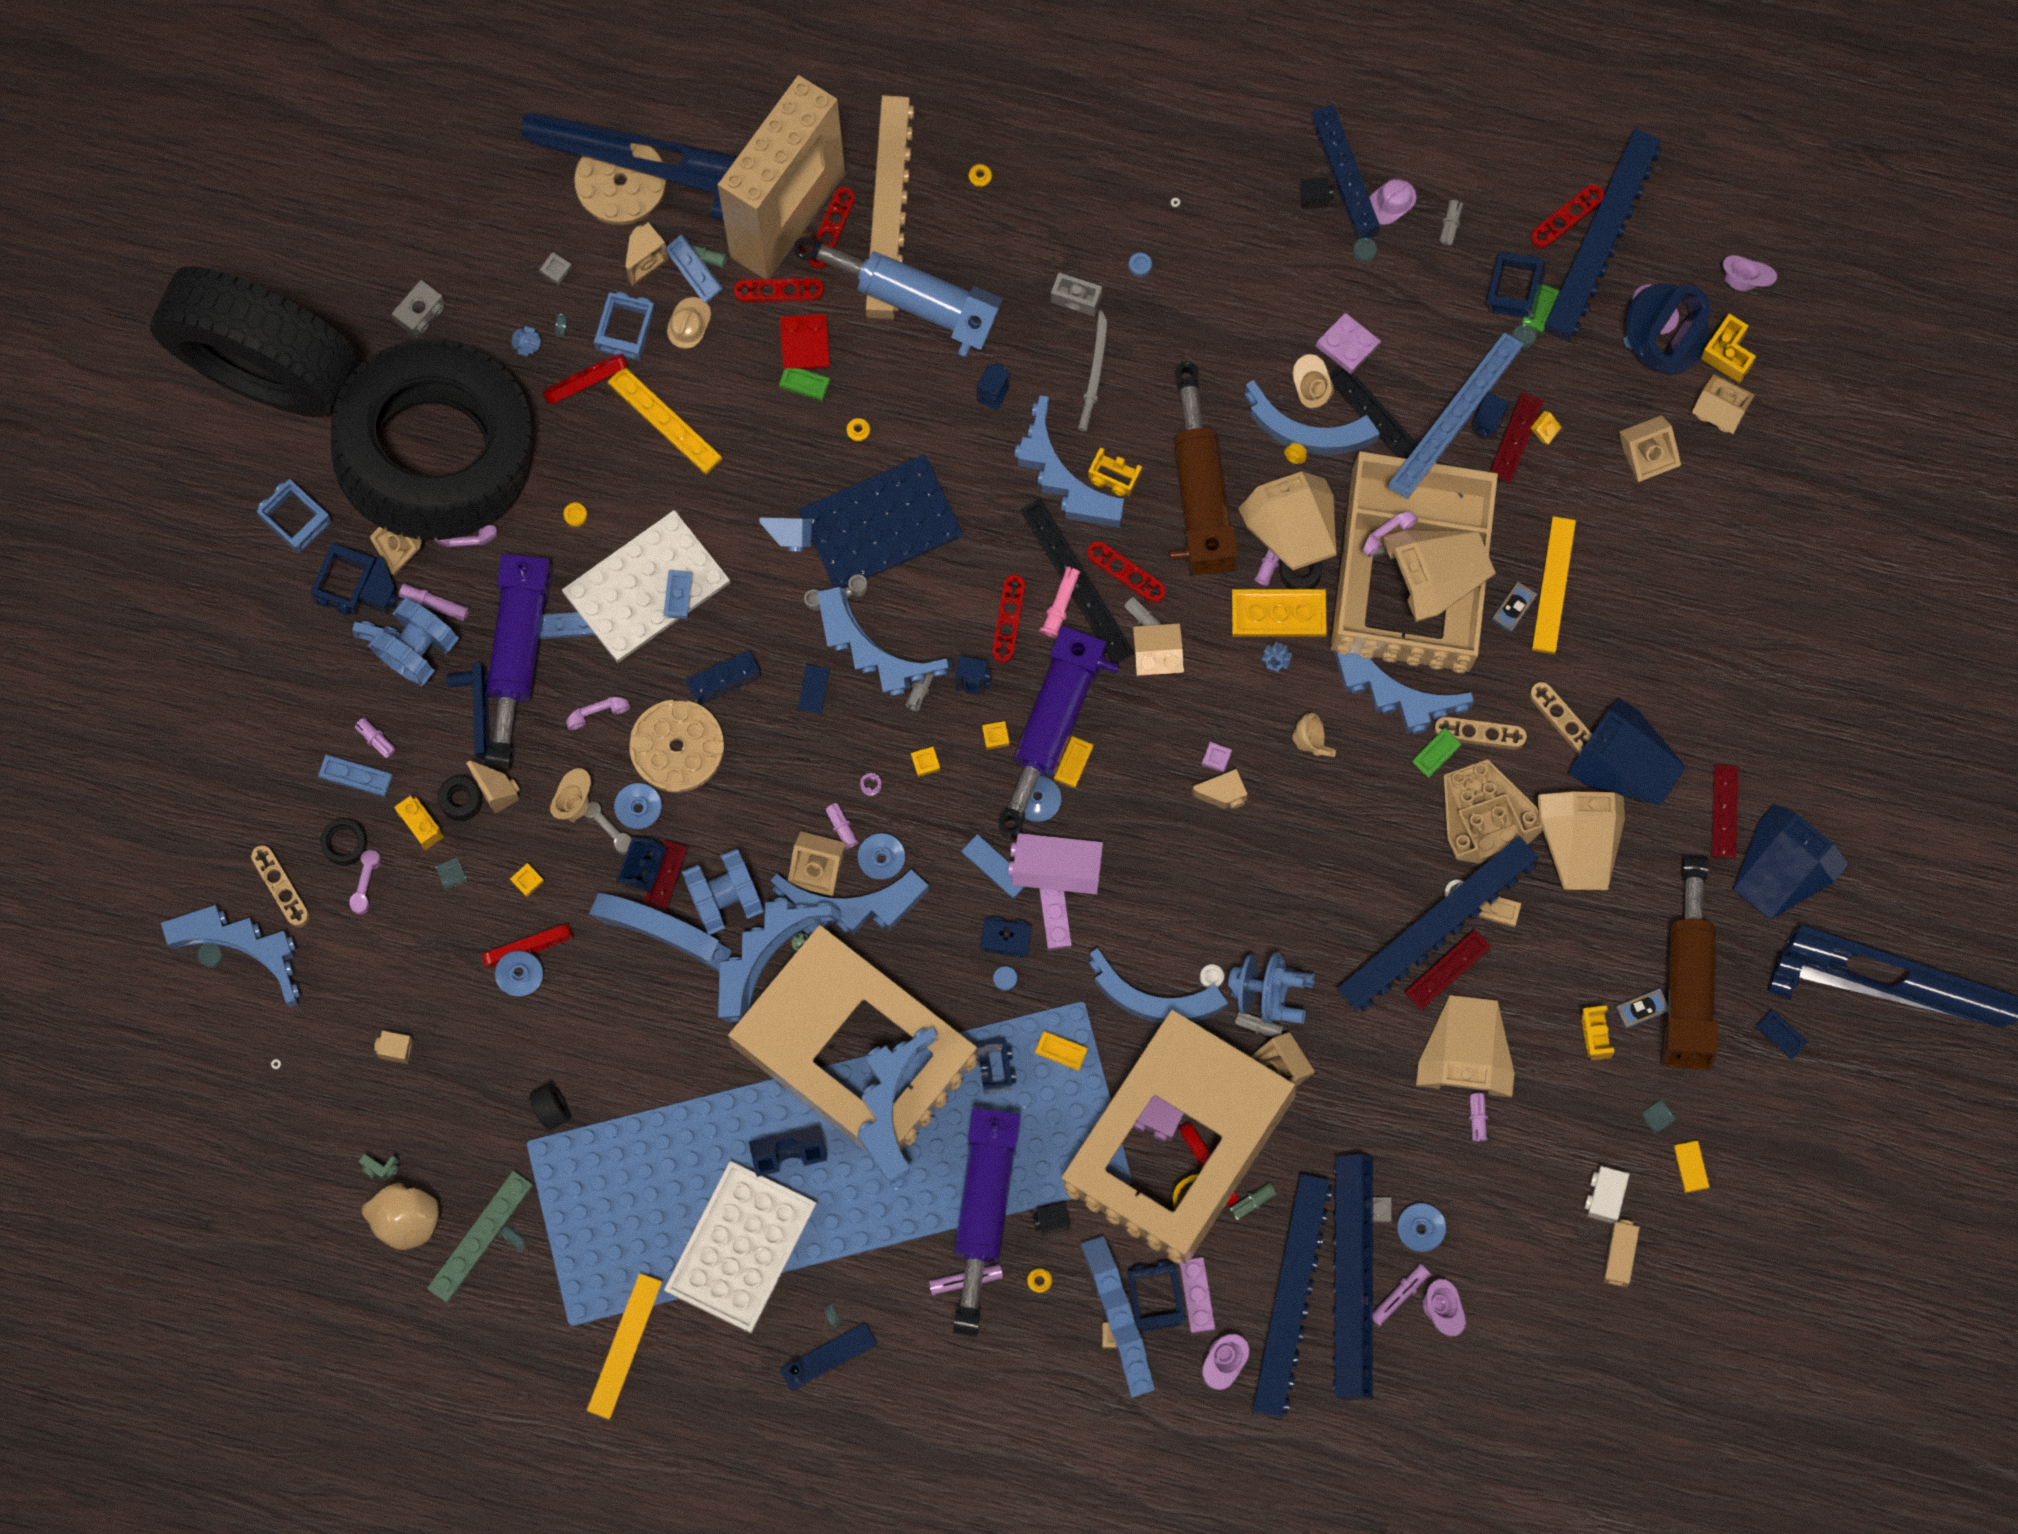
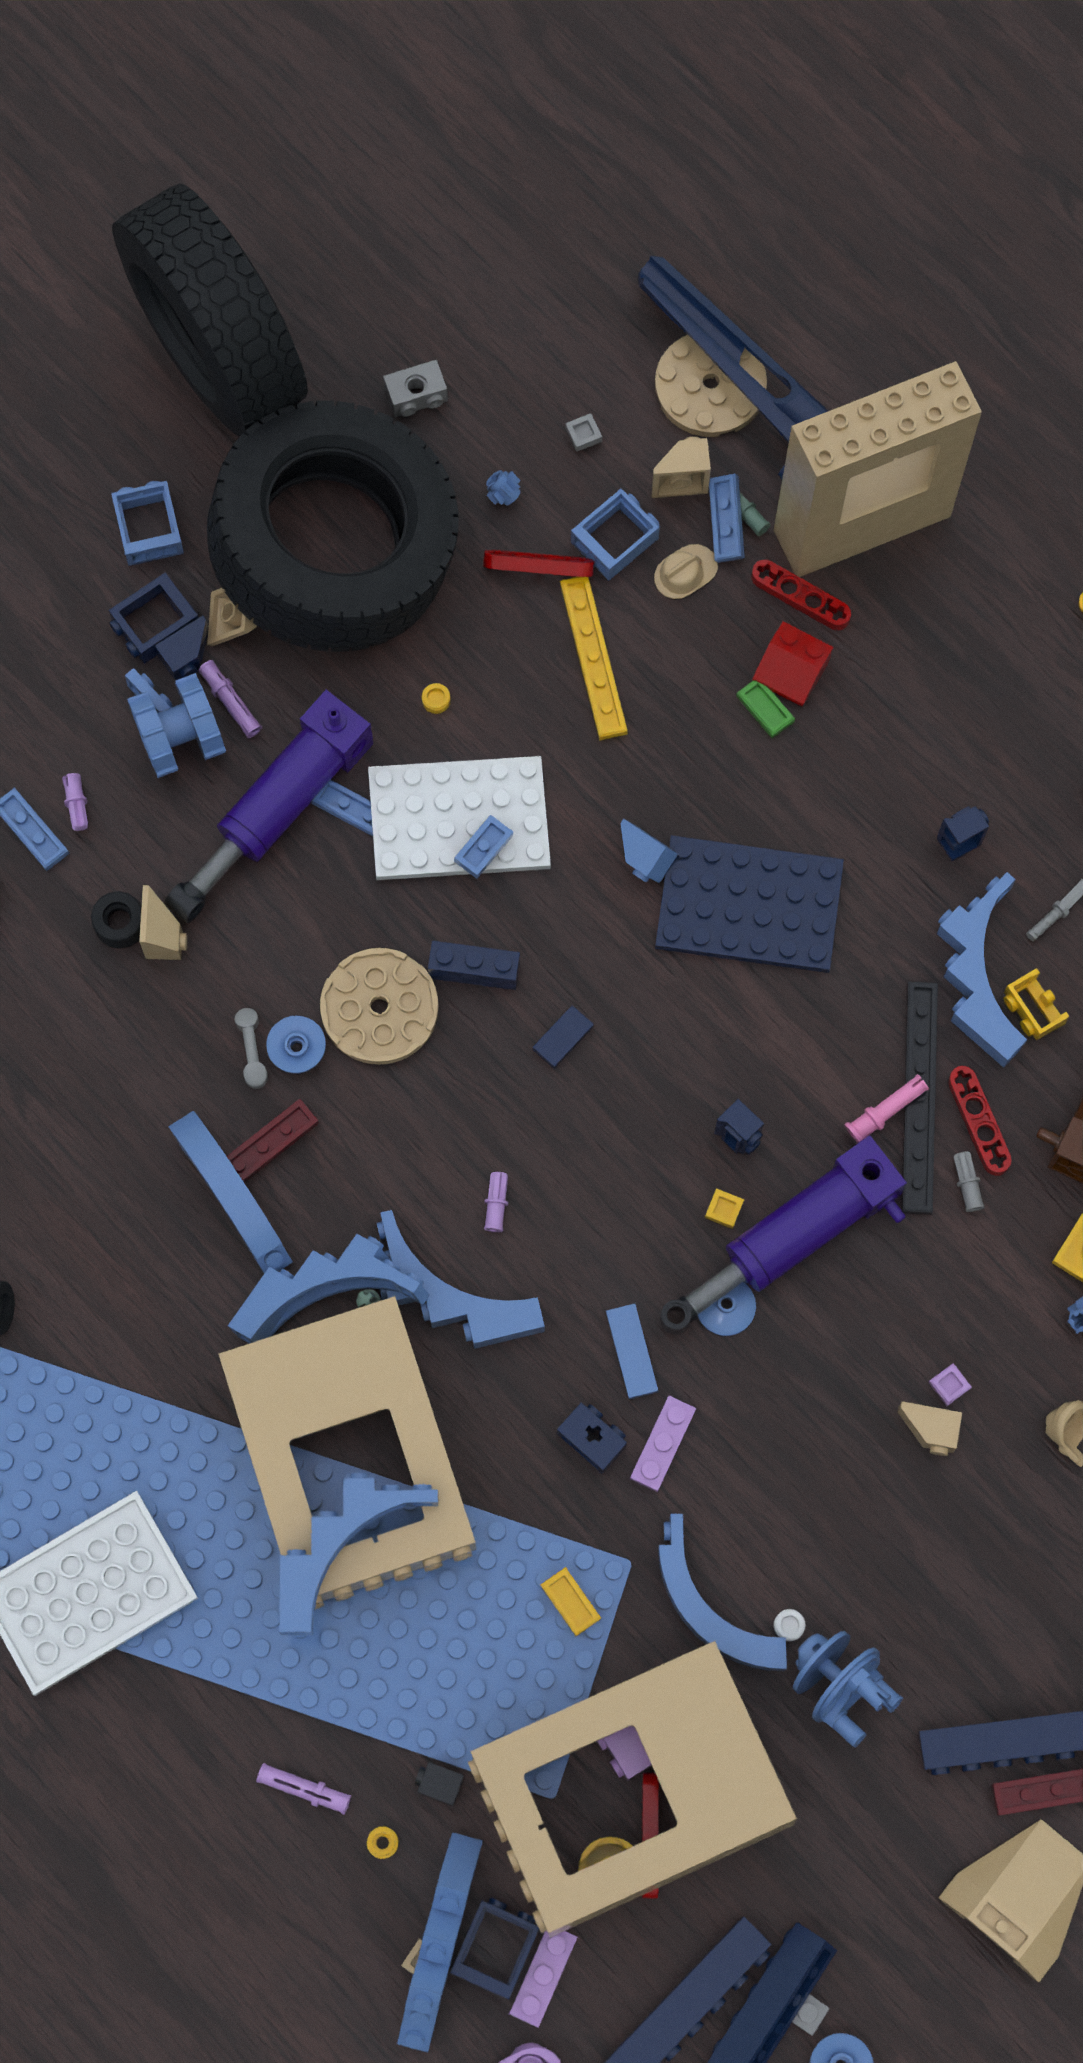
camera: 30 degrees right, 0 degrees up
yellow window [394,796,444,851] -> none
lavender bar [433,525,497,548] -> none
clear light blue tile [436,858,467,890] -> none
dark blue piece [446,663,490,760] -> none
red beam [481,925,573,968] -> none
medium blue dish [495,951,543,996] -> none
yellow plate [510,863,544,898] -> none
tan piece [550,768,591,822] -> none
clear light blue tile [555,314,567,337] -> none
lavender bar [566,697,631,730] -> none
dark blue window [616,837,667,892] -> none
medium blue piece [681,849,764,935] -> none
dark blue arch [749,1125,827,1177] -> none
dark blue piece [779,1323,877,1392] -> none
tan slope [788,831,846,896] -> none
medium blue piece [794,232,1003,357] -> none
light grey bar [804,574,868,611] -> none
red beam [808,187,855,270] -> none
medium blue arch [817,587,954,696] -> none
clear light blue tile [824,1303,843,1329] -> none
yellow plate [847,418,870,441] -> none
medium blue dish [858,834,905,880] -> none
lavender bush [860,773,882,796] -> none
tan brick [866,96,914,319] -> none
light grey axle [905,674,933,711] -> none
yellow plate [911,747,940,777] -> none
dark purple piece [953,1108,1021,1337] -> none
dark blue window [977,1039,1016,1095] -> none
red beam [993,575,1025,664] -> none
medium blue tile [993,966,1017,991] -> none
lavender brick [1008,833,1103,894] -> none
yellow tile [1054,736,1094,789] -> none
tan slope [1133,623,1184,676] -> none
sand green axle [1230,1183,1277,1219] -> none
light grey axle [1235,1011,1283,1038] -> none
tan slope [1250,1032,1315,1087] -> none
lavender axle [1469,1093,1488,1142] -> none

